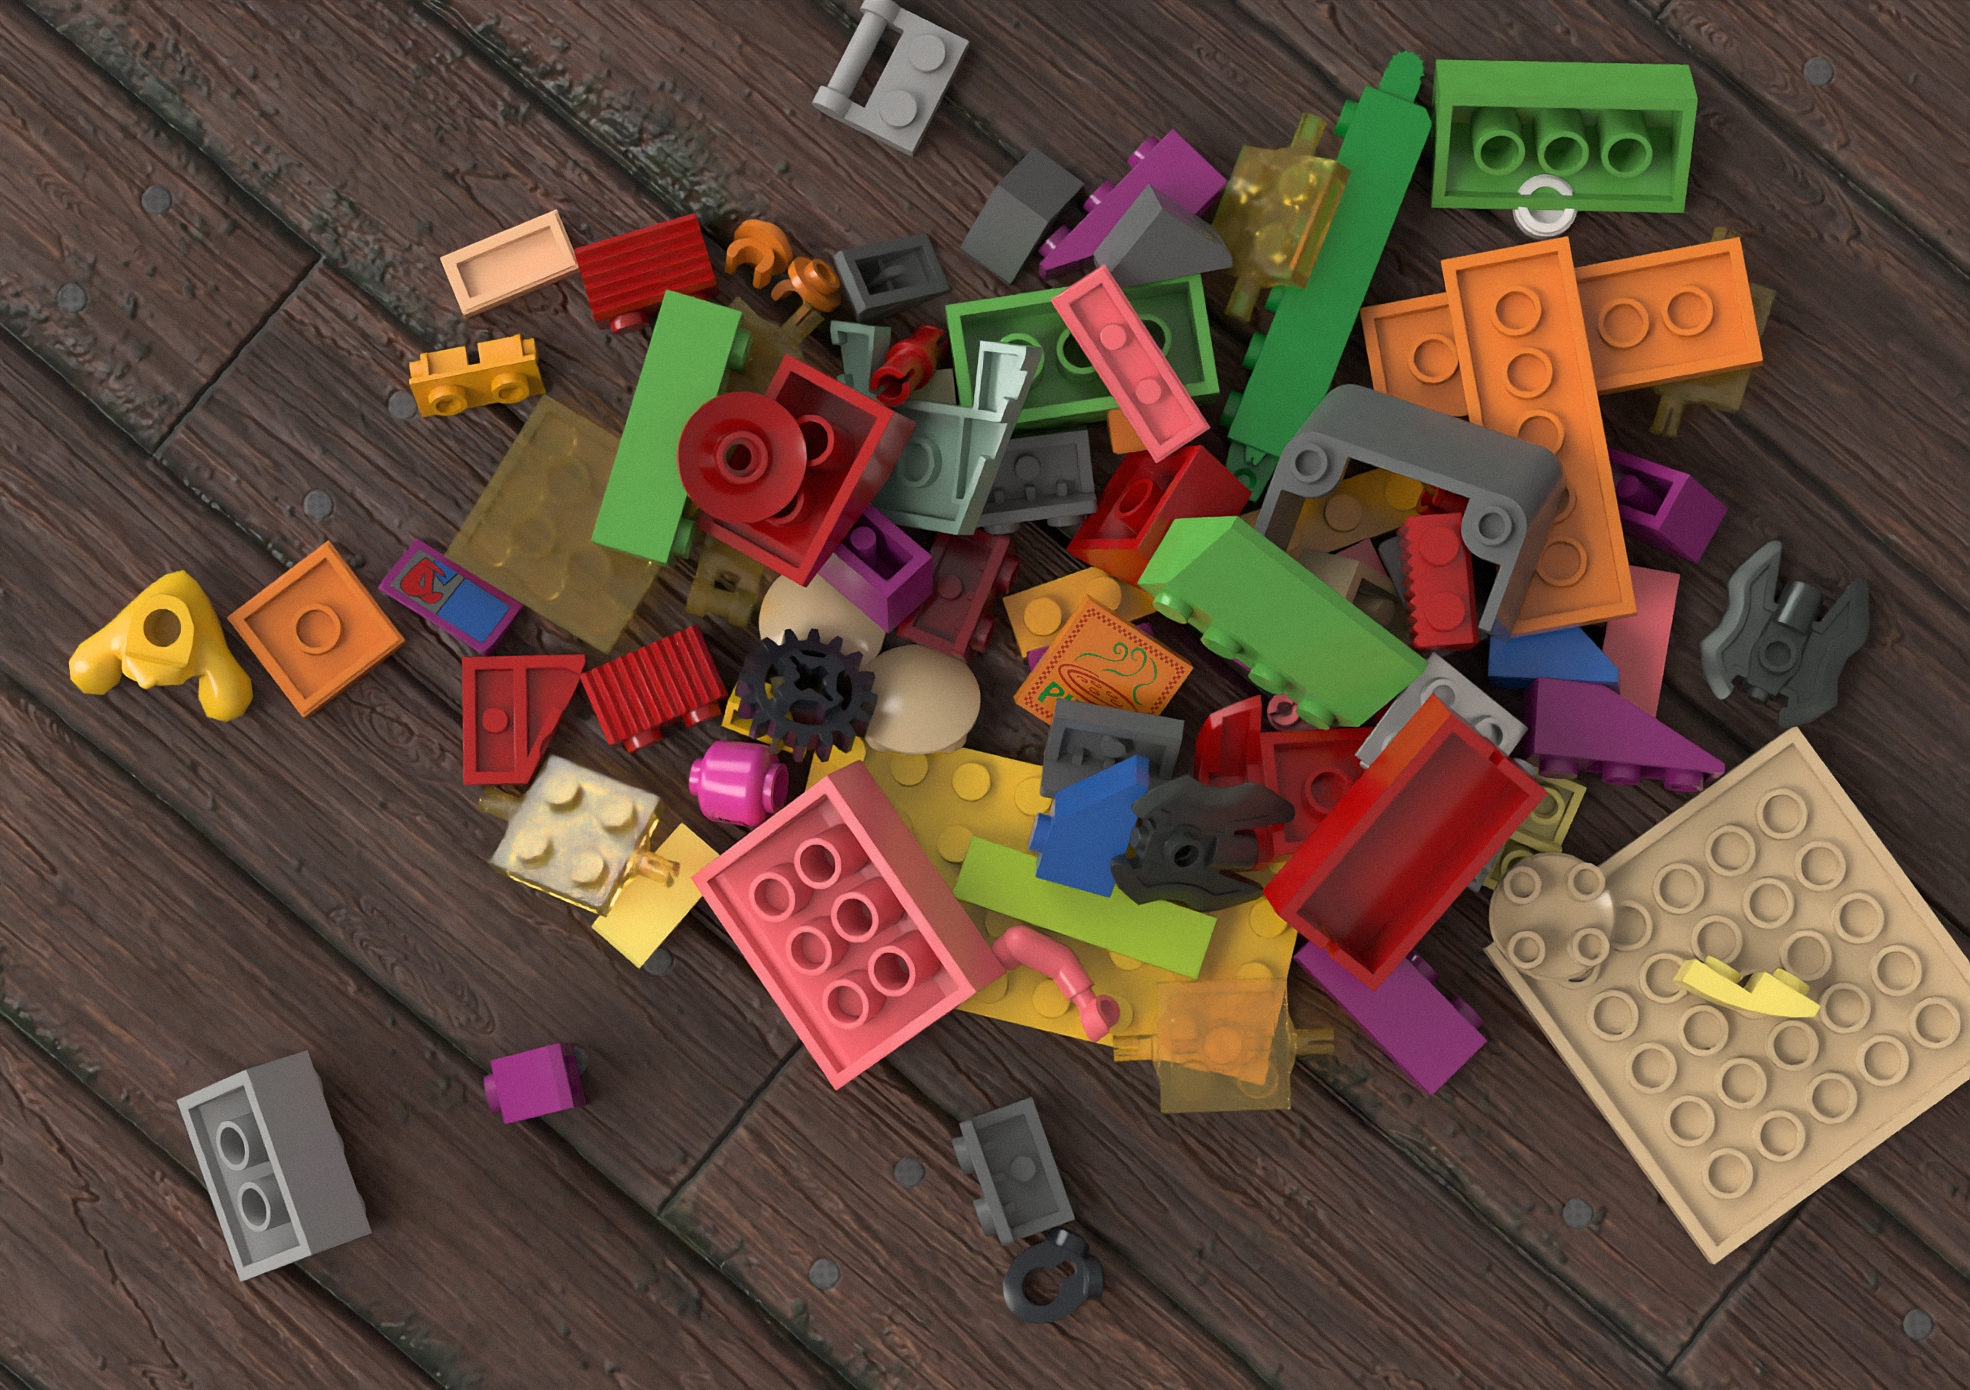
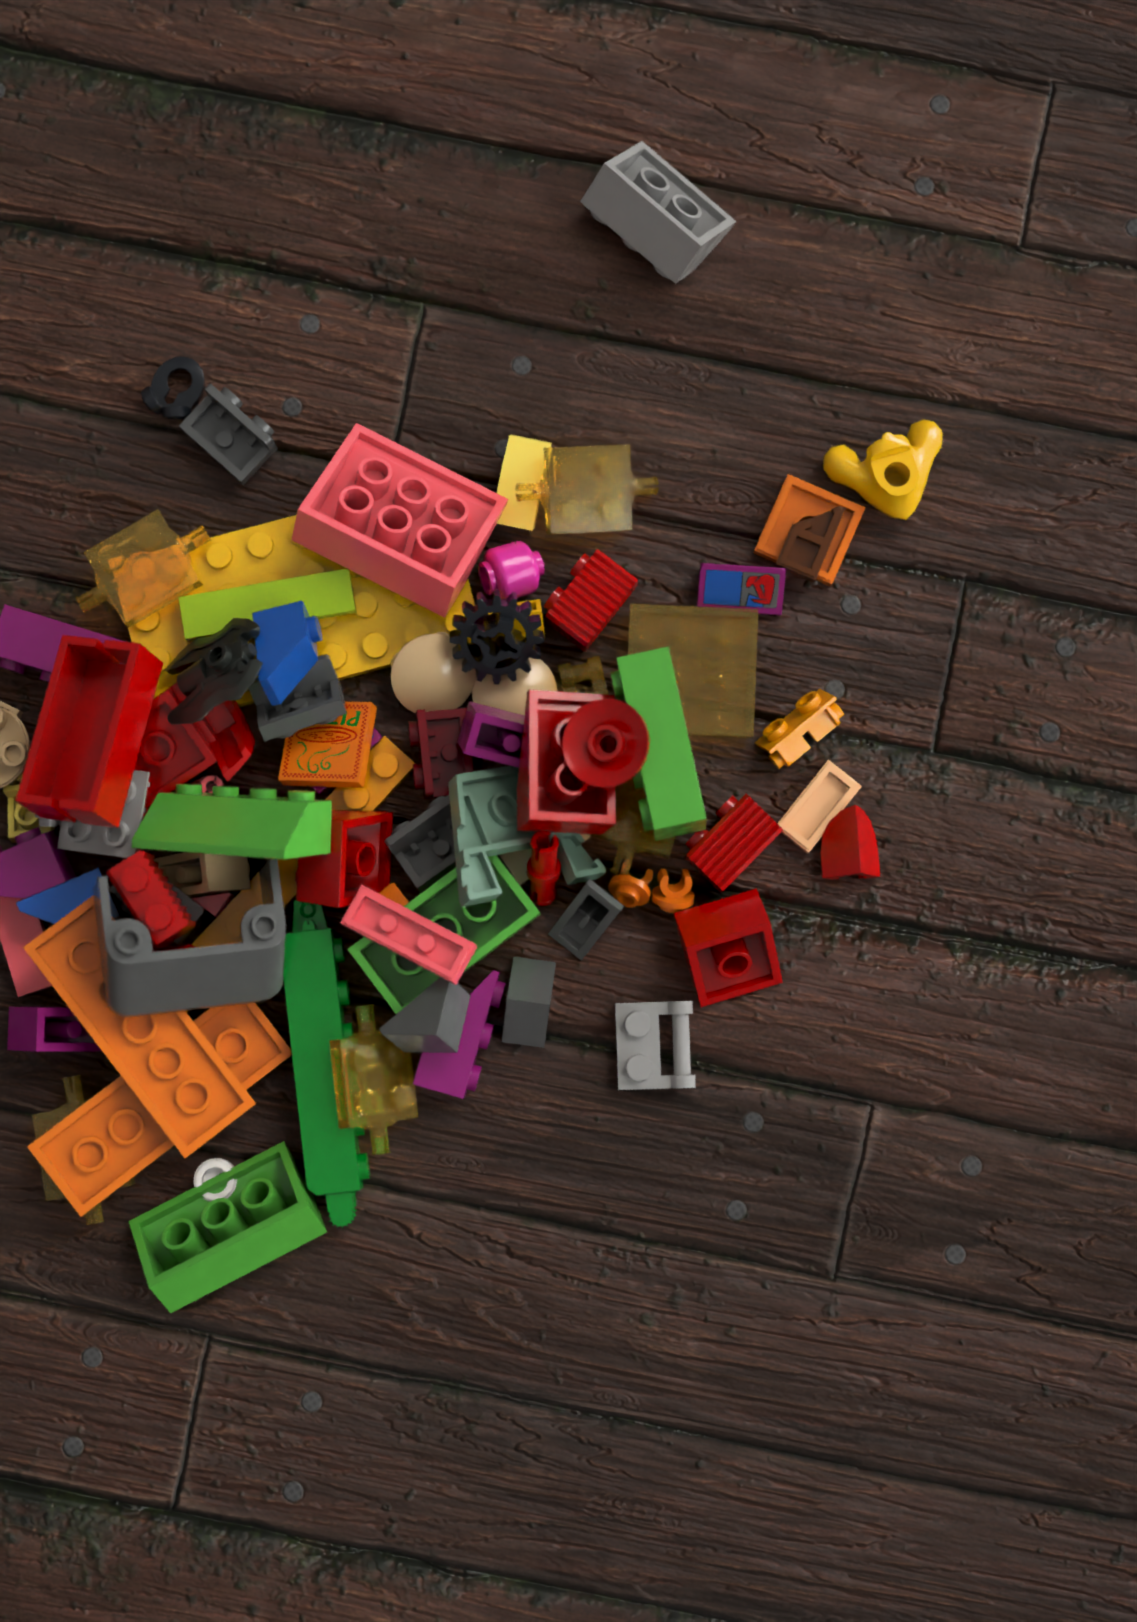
camera: 150 degrees right, 0 degrees up
red wing [462,654,588,786] -> none
magenta slope [484,1043,586,1124] -> none
coral arm [992,925,1120,1042] -> none
none -> red slope [674,889,783,1007]
none -> reddish brown tile [775,506,846,583]
none -> red brick [821,805,880,880]

